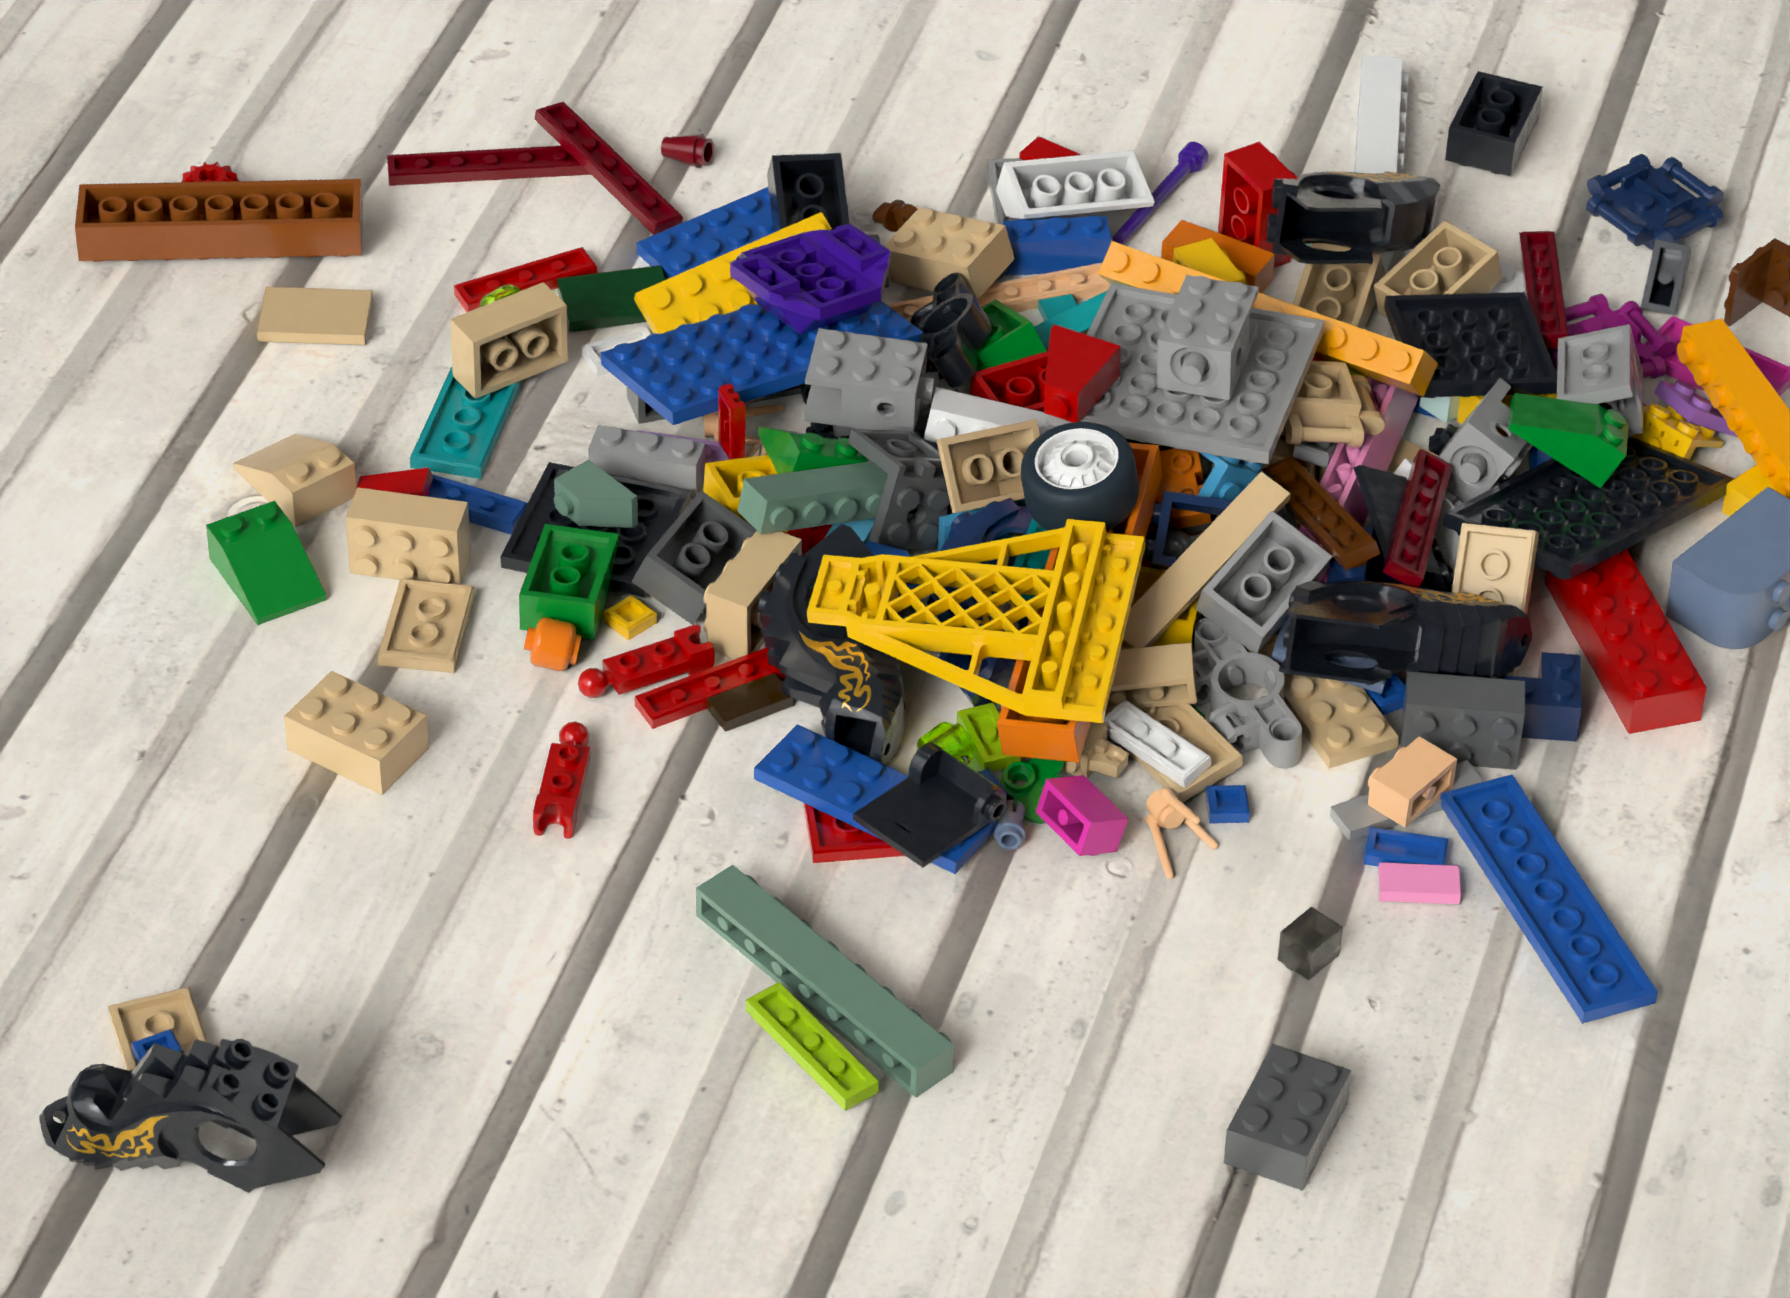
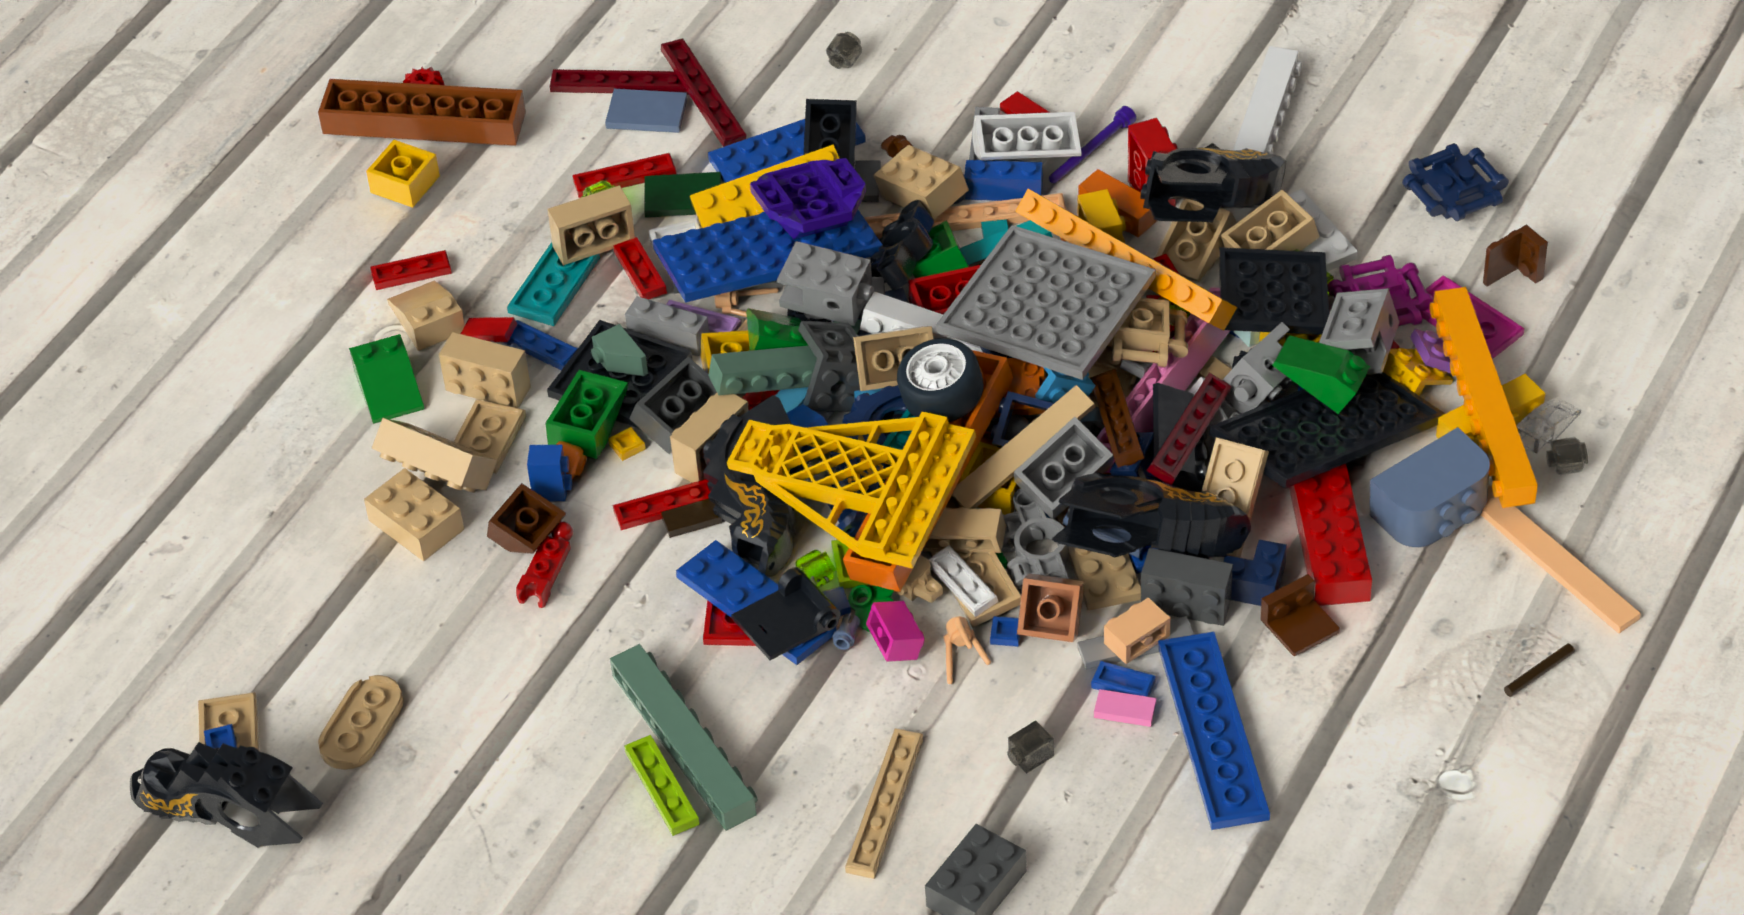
camera: 15 degrees right, 5 degrees up
tan tile [257,287,373,345] -> none
red plate [577,625,715,698] -> none
dark red cone [661,134,714,168] -> none
red tile [718,383,746,460] -> none
red slope [1044,324,1121,423] -> none
light grey torso [1157,275,1259,400] -> none
black brick [1445,71,1543,176] -> none
dark red tile [1519,231,1568,348] -> none
black slope [1641,239,1691,316] -> none
none -> tan tile [318,675,404,770]
none -> yellow brick [366,140,440,208]
none -> red tile [370,250,452,290]
none -> tan brick [372,418,498,493]
none -> reddish brown slope [487,483,566,554]
none -> blue brick [527,445,572,502]
none -> sand blue tile [605,89,687,133]
none -> red plate [613,237,667,300]
none -> clear smoke head [826,32,862,69]
none -> tan tile [845,728,923,879]
none -> nougat brick [1017,573,1085,642]
none -> reddish brown bracket [1260,574,1340,656]

